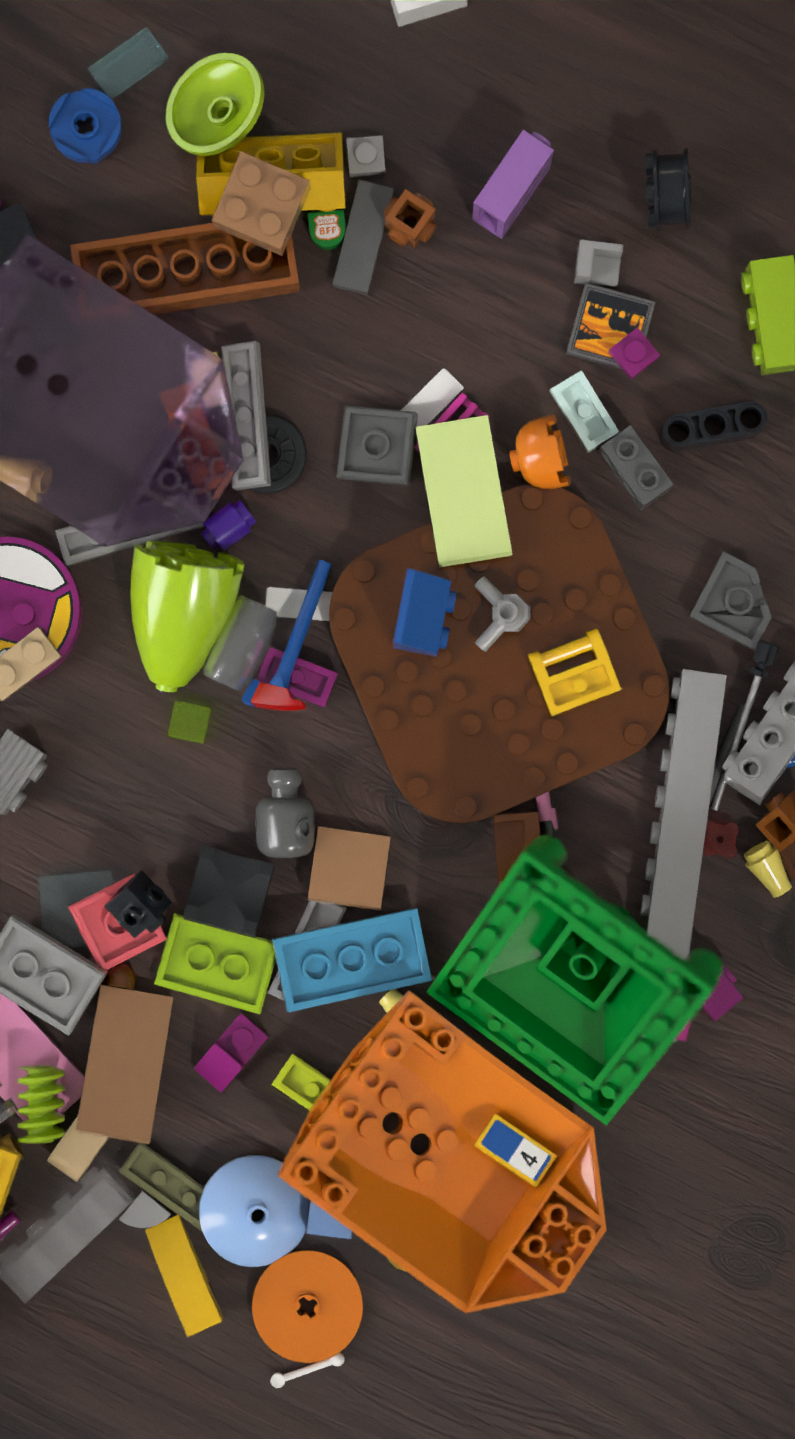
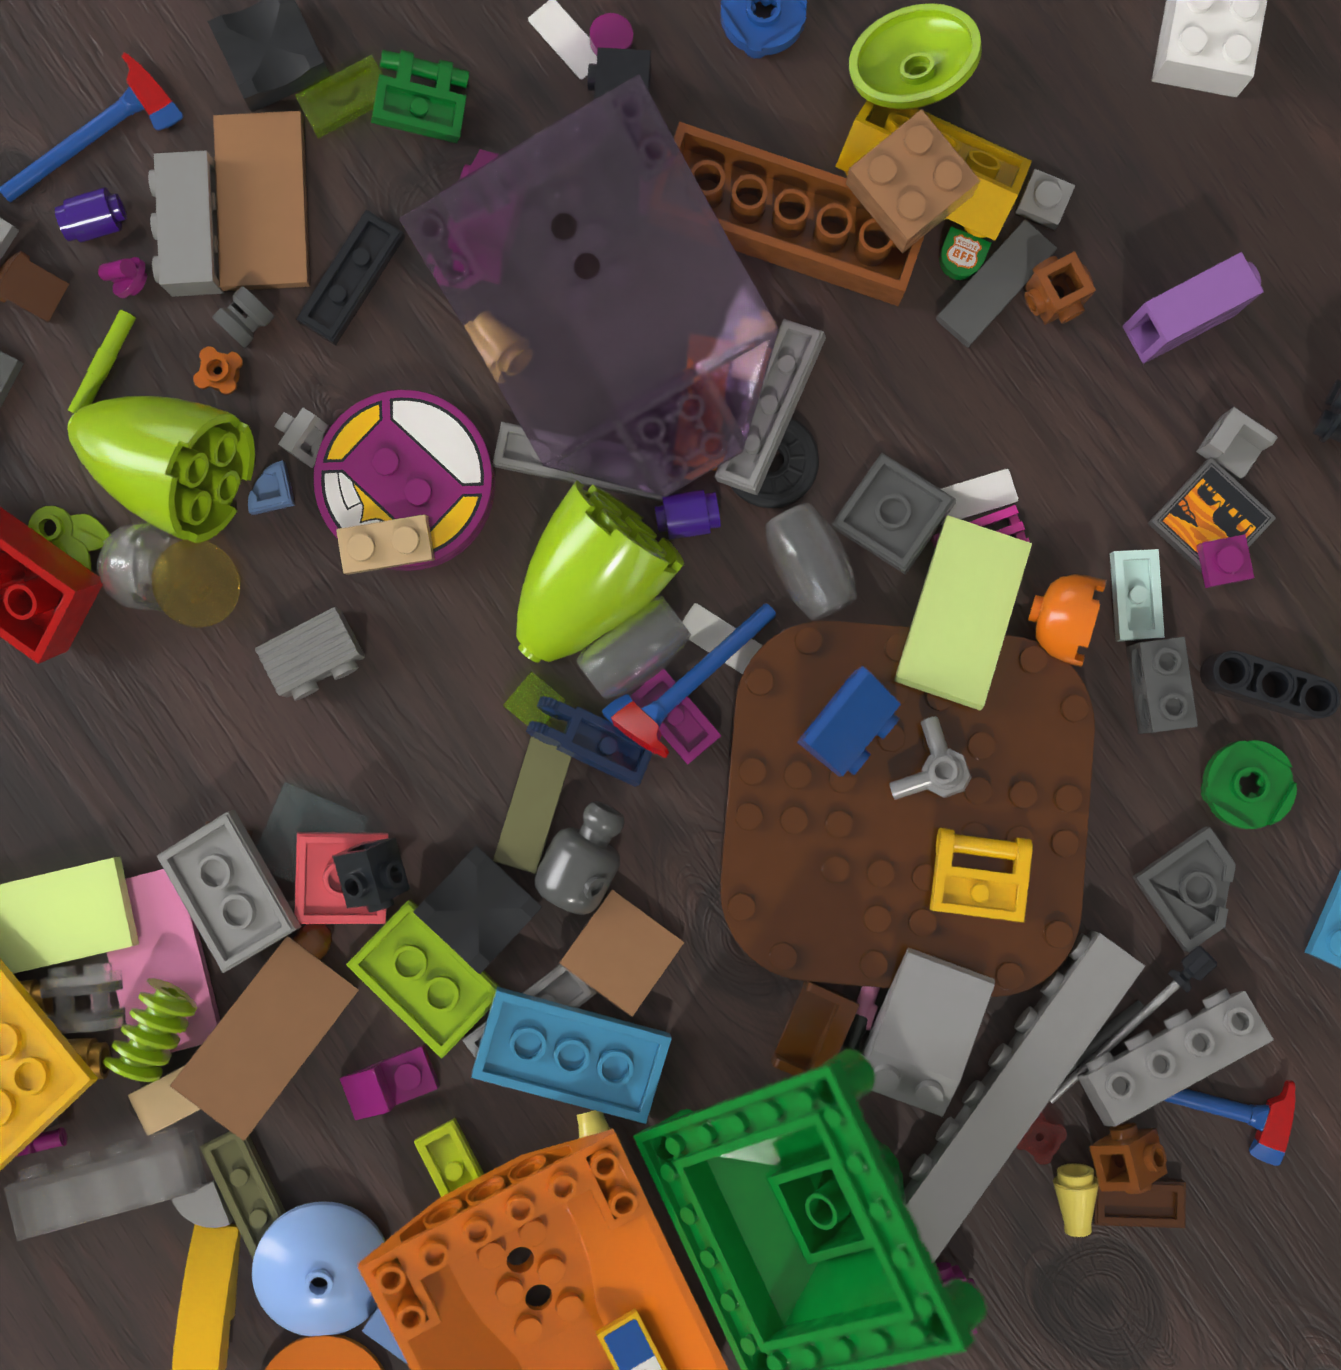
camera: 30 degrees right, 0 degrees up
none -> olive tile [493,736,572,874]
none -> dark blue hinge [526,696,653,787]
none -> clear piece [765,503,857,621]
none -> light grey slope [860,947,995,1117]
none -> green plate [1201,740,1297,829]

